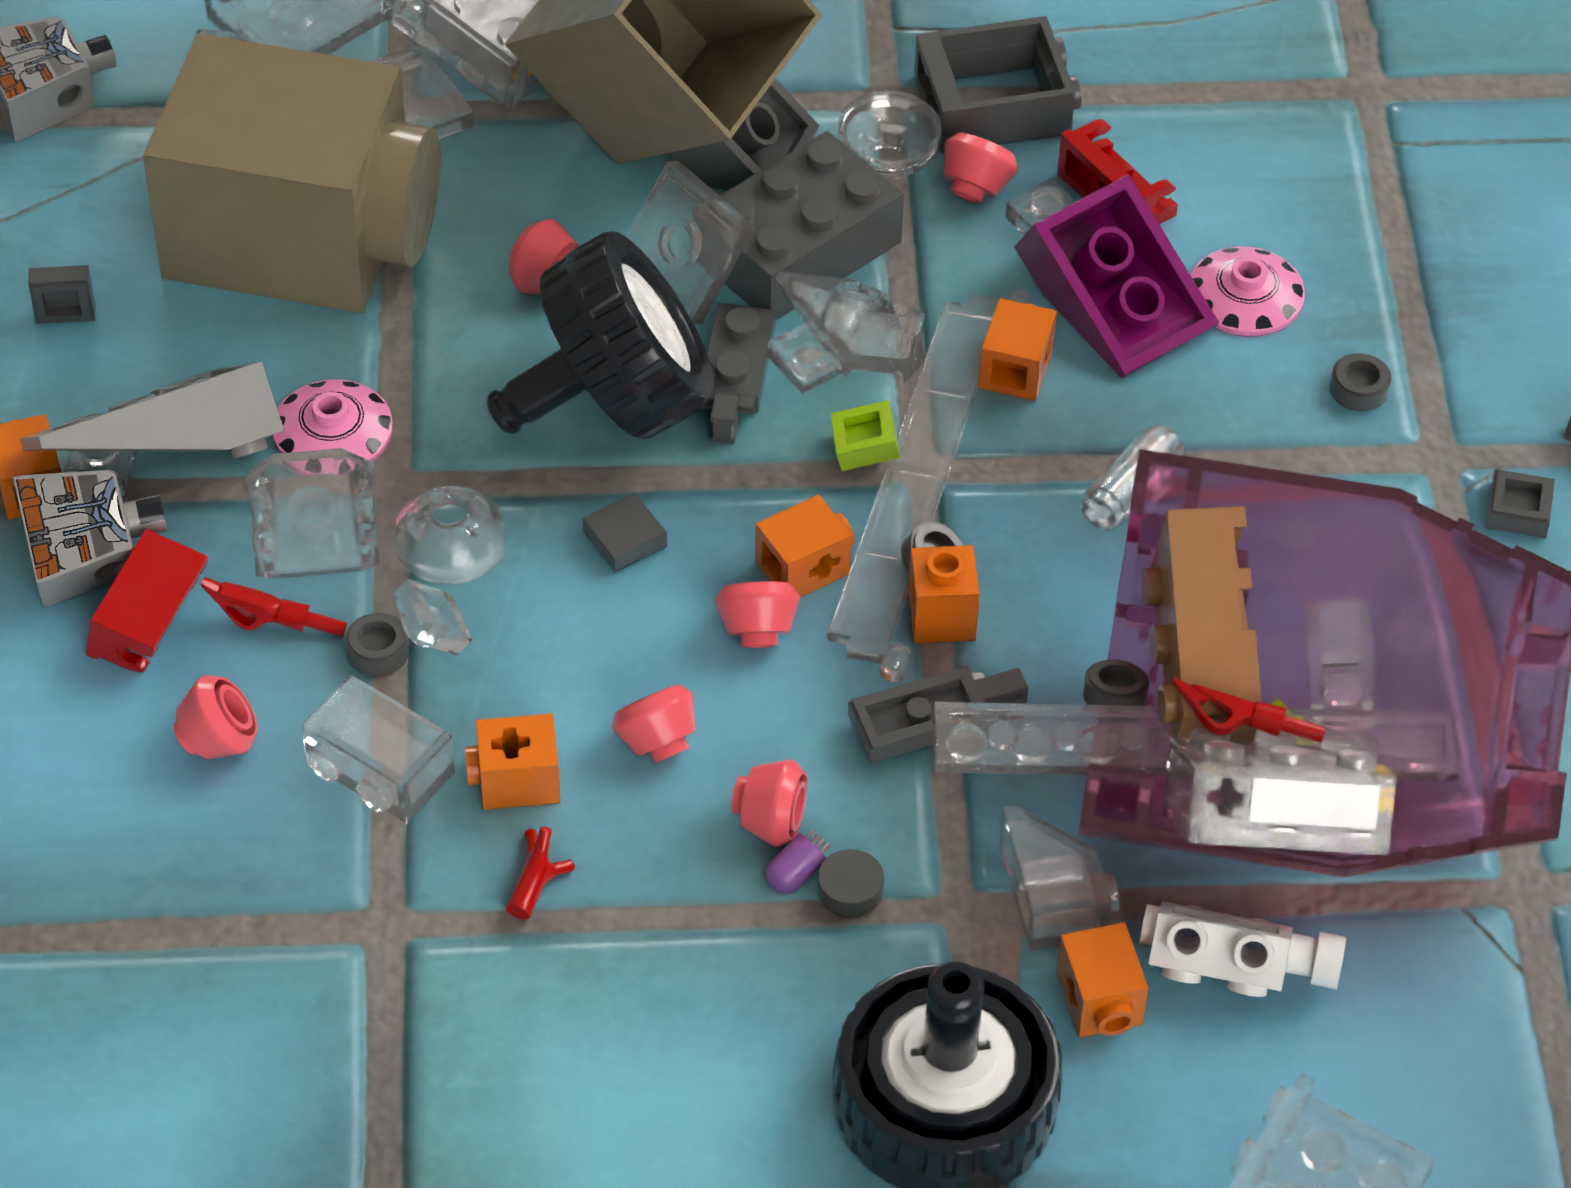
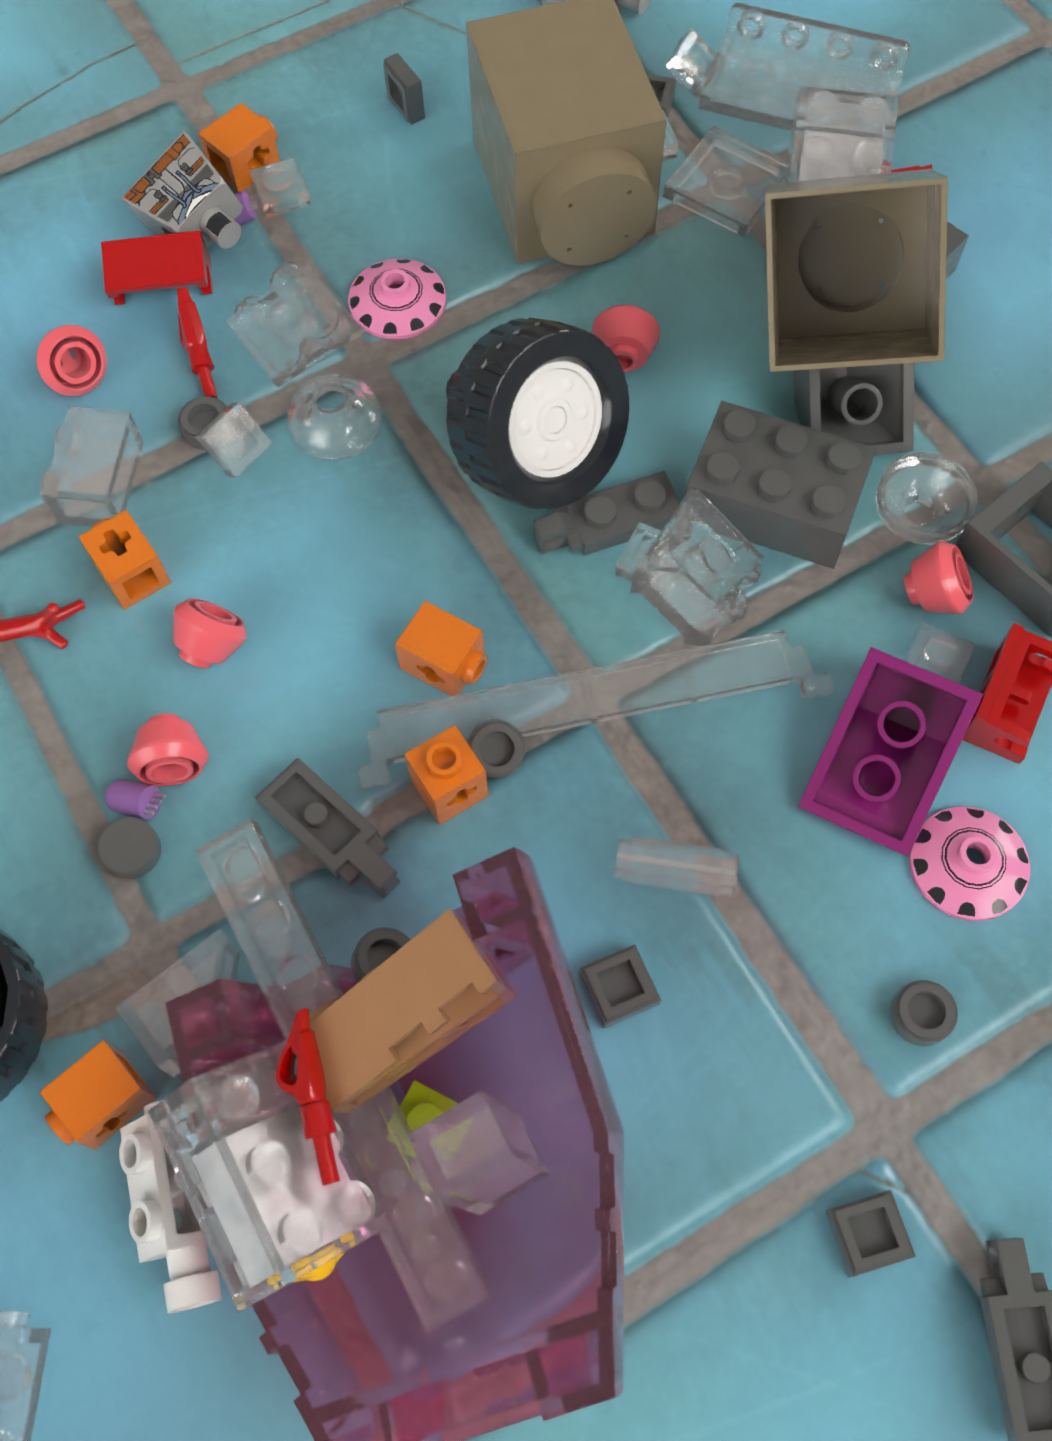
camera: 65 degrees right, 15 degrees up
light grey wedge [20,361,284,458] -> none
dark grey tile [583,493,667,572] -> none
clear tile [626,161,756,325] -> none
coral cone [714,581,800,648] -> none
lime plate [830,400,900,471] -> none
orange brick [979,298,1057,401] -> none

